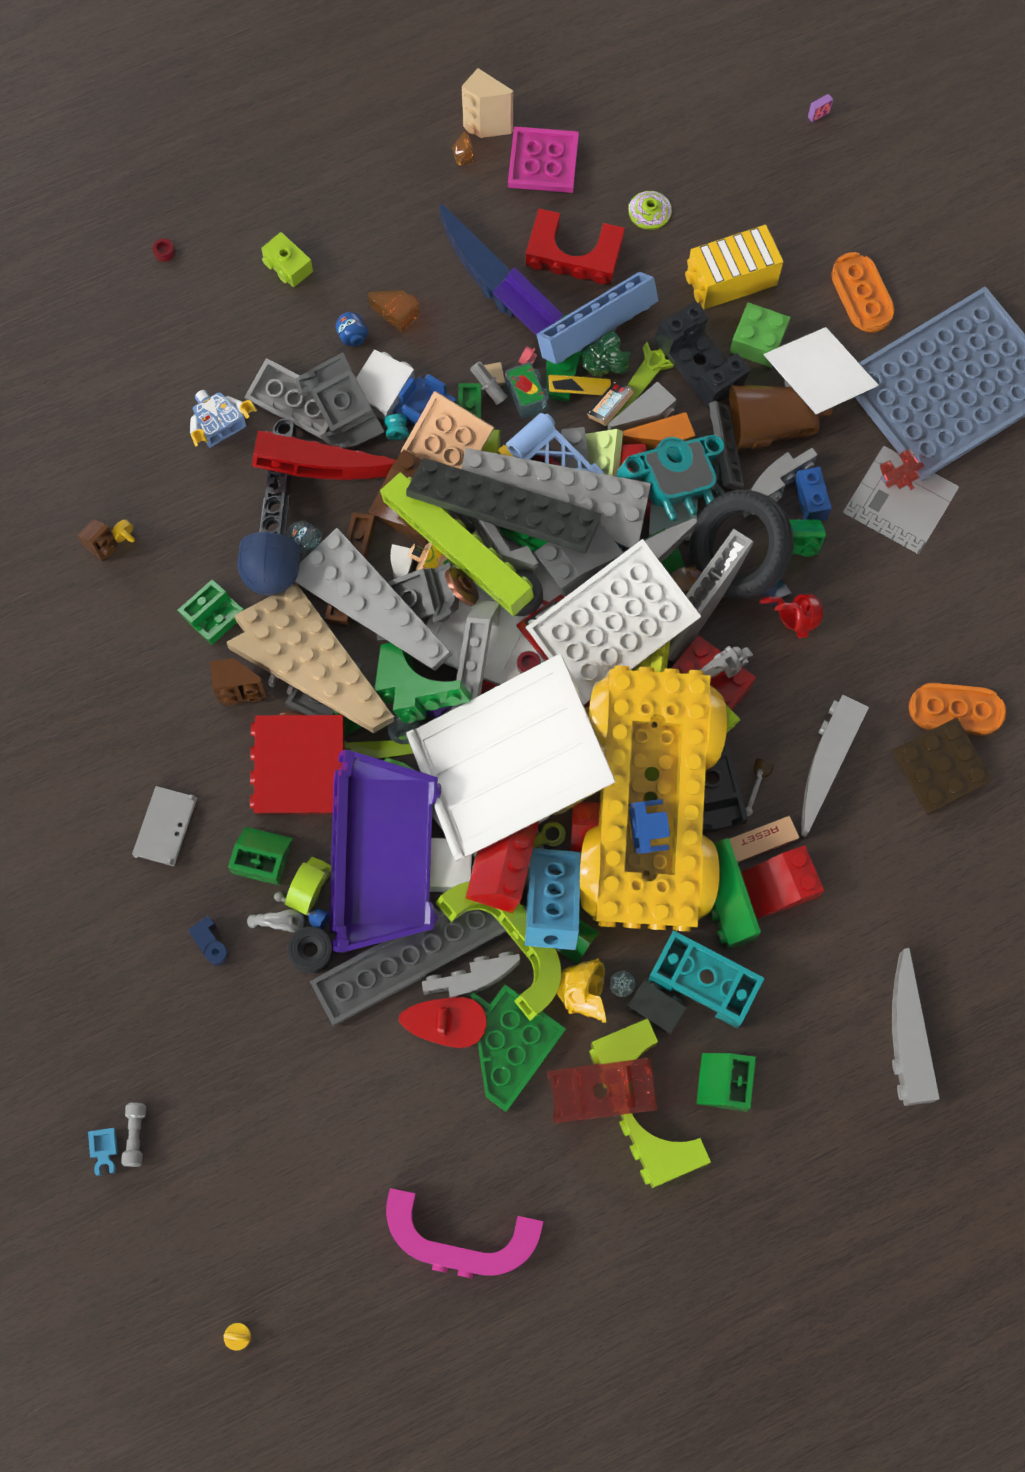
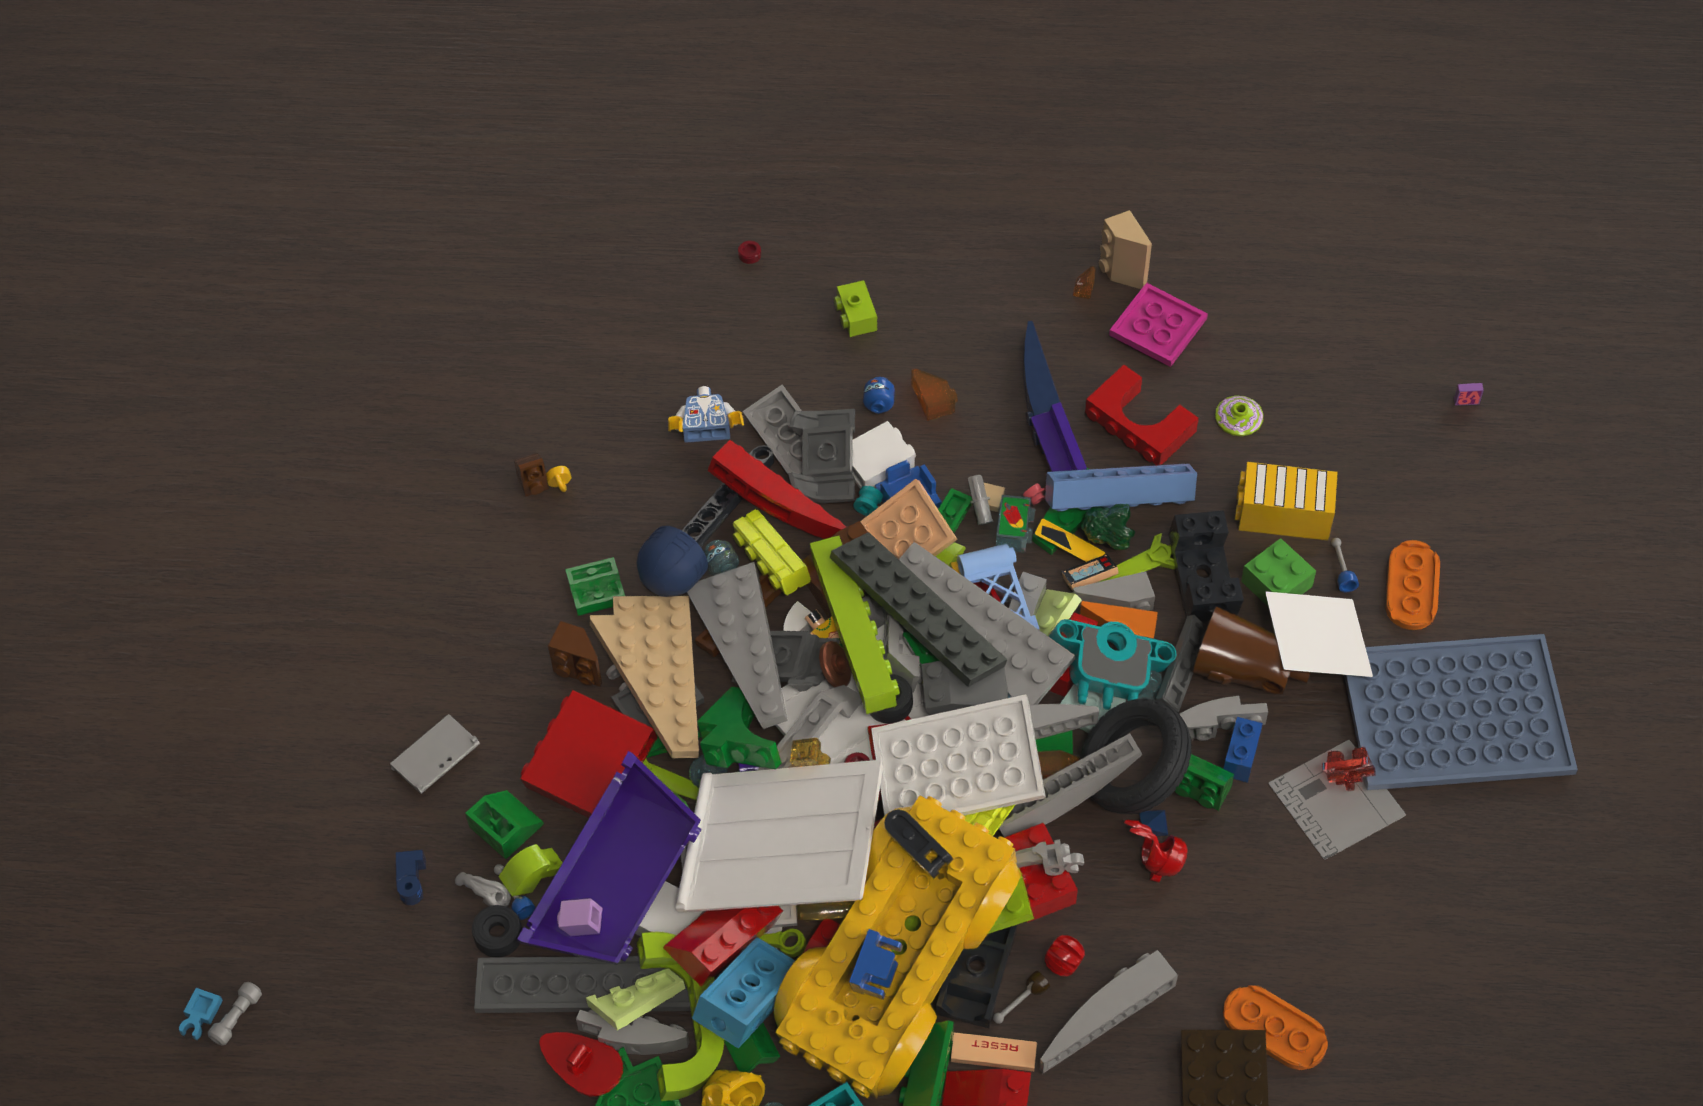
camera: 30 degrees right, 15 degrees down
none -> lavender brick [557,898,603,936]
none -> yellowish green wing [586,968,686,1031]
none -> neon yellow brick [733,509,811,595]
none -> clear yellow leg [790,737,831,767]
none -> black plate [884,809,954,879]
none -> red piece [1045,935,1085,976]
none -> blue hinge [1331,538,1359,592]

